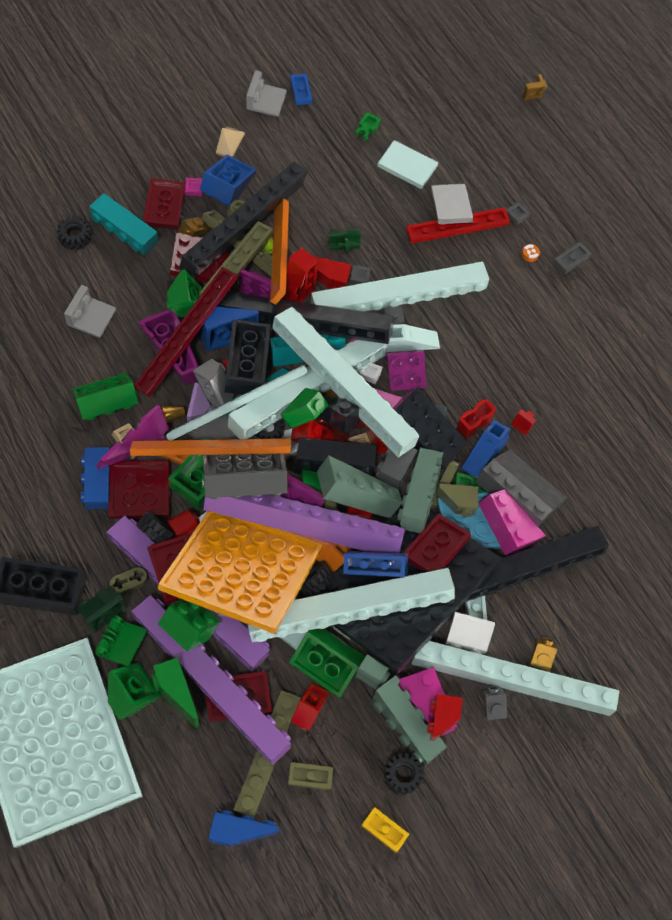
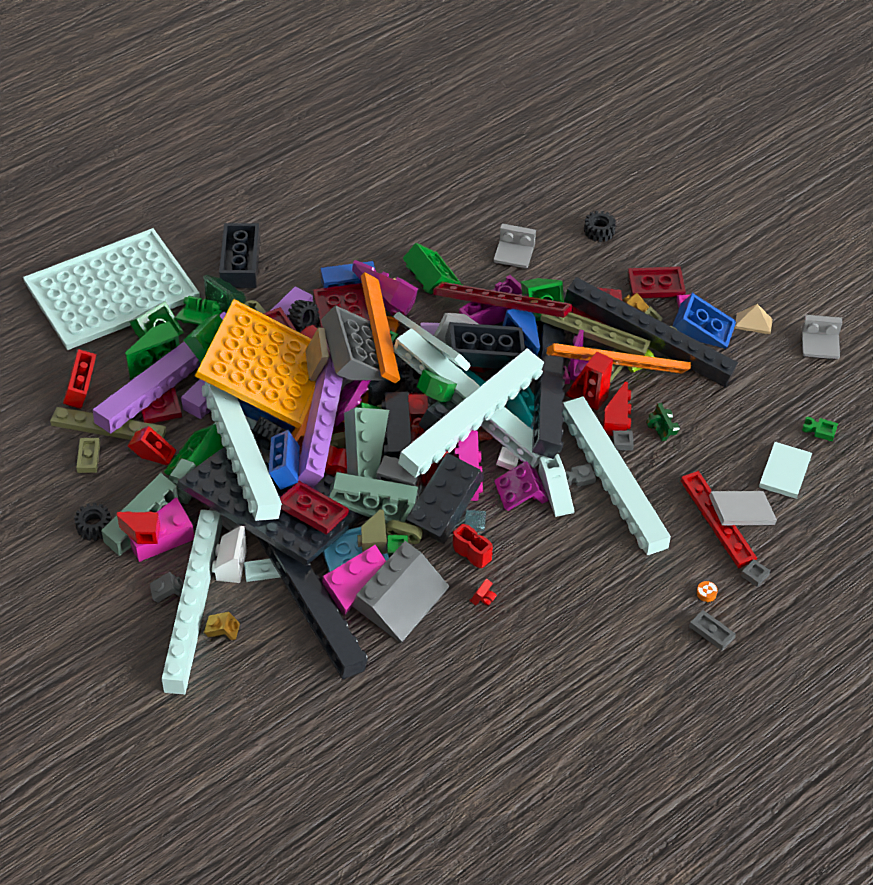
camera: 90 degrees right, 15 degrees down
teal brick [89,193,158,256] -> none
pearl gold cone [160,406,185,423] -> none
blue slope [209,810,279,847] -> none
blue plate [290,74,312,105] -> none
yellow plate [361,807,409,853] -> none
blue slope [461,420,510,478] -> none
none -> red brick [63,349,97,409]
none -> dark tan tile [305,327,329,381]

